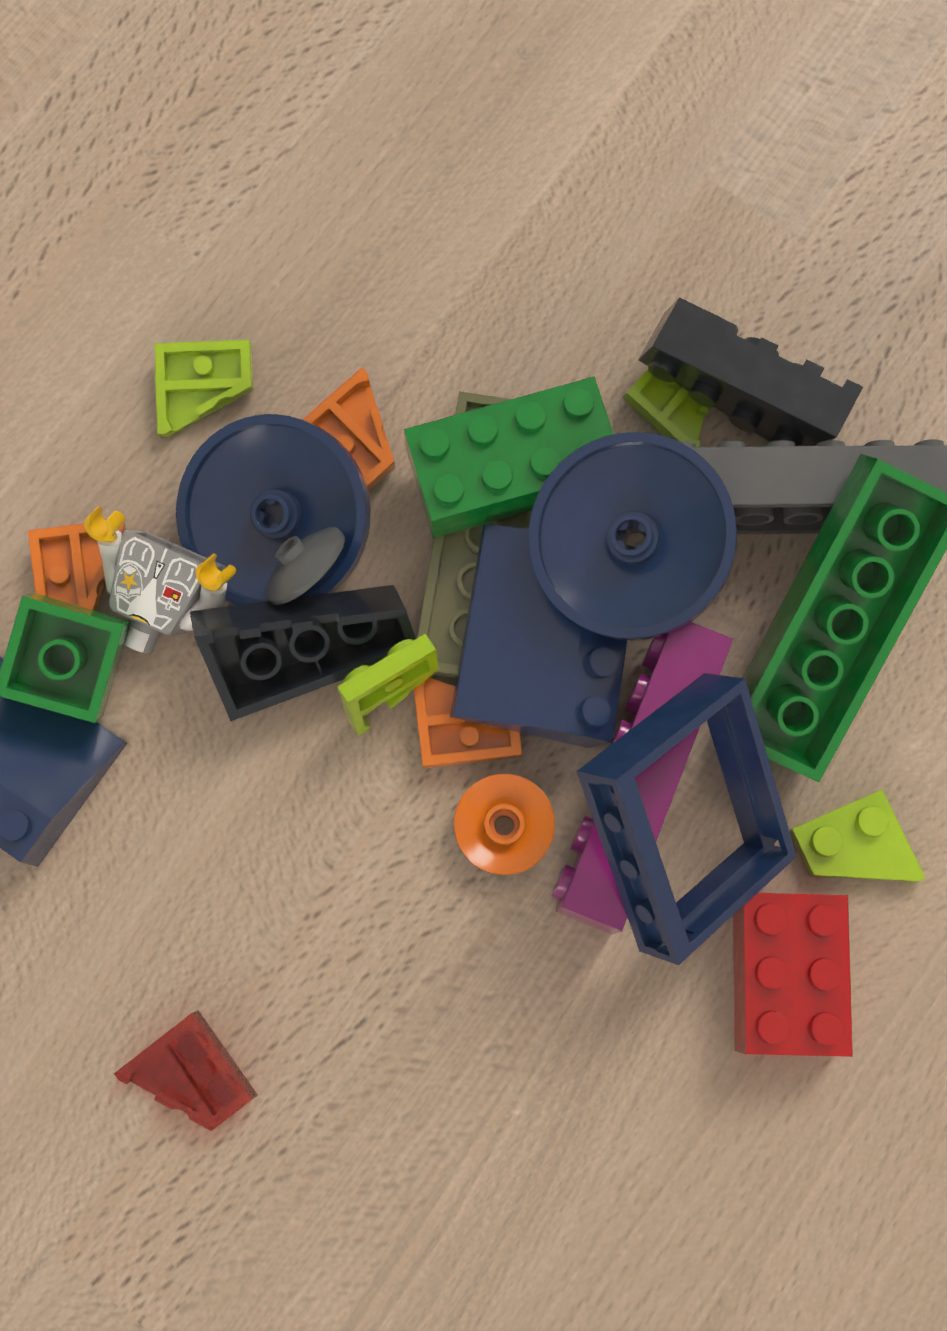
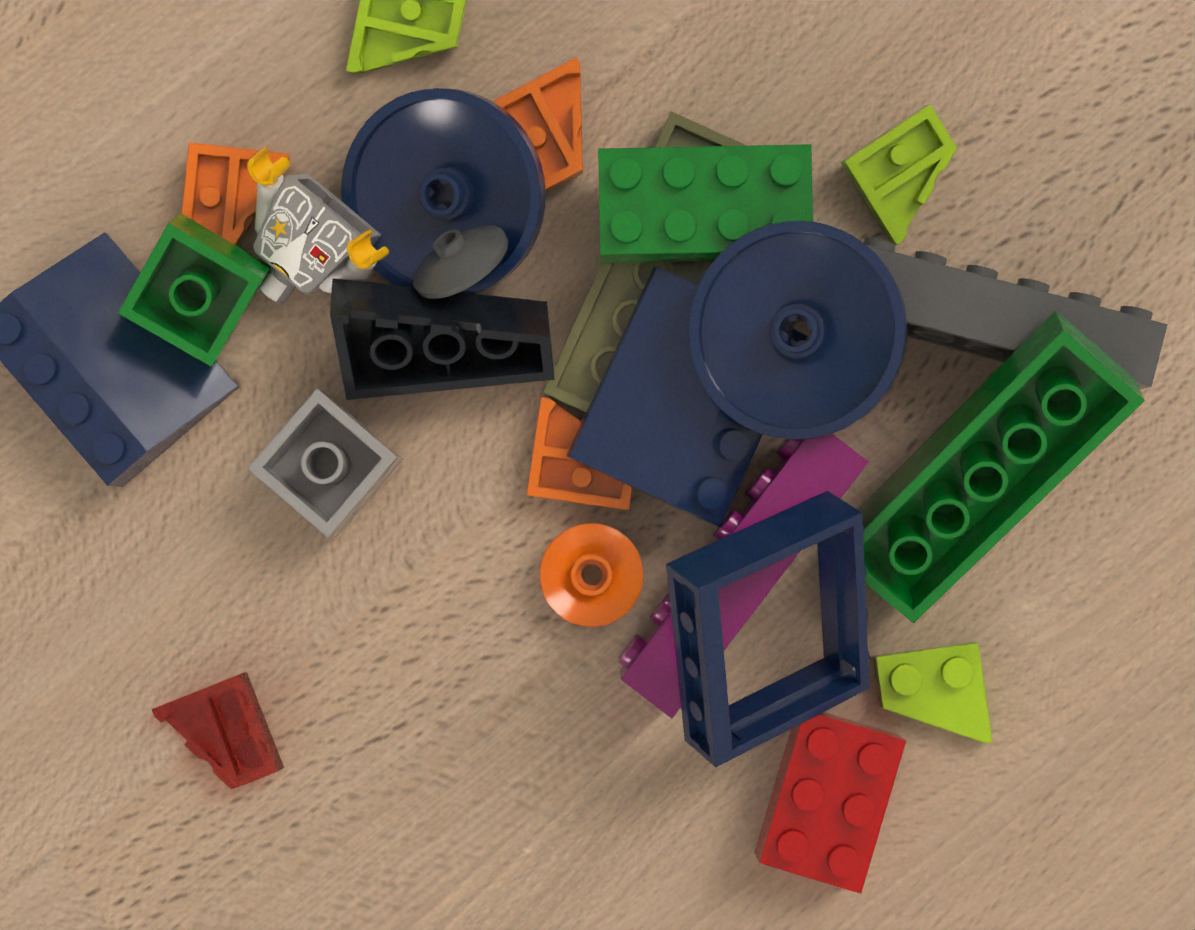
camera: 20 degrees right, 10 degrees up
lime wing [337,634,439,736] -> none
black wedge [638,297,863,446] -> none
none -> light grey brick [248,389,403,538]

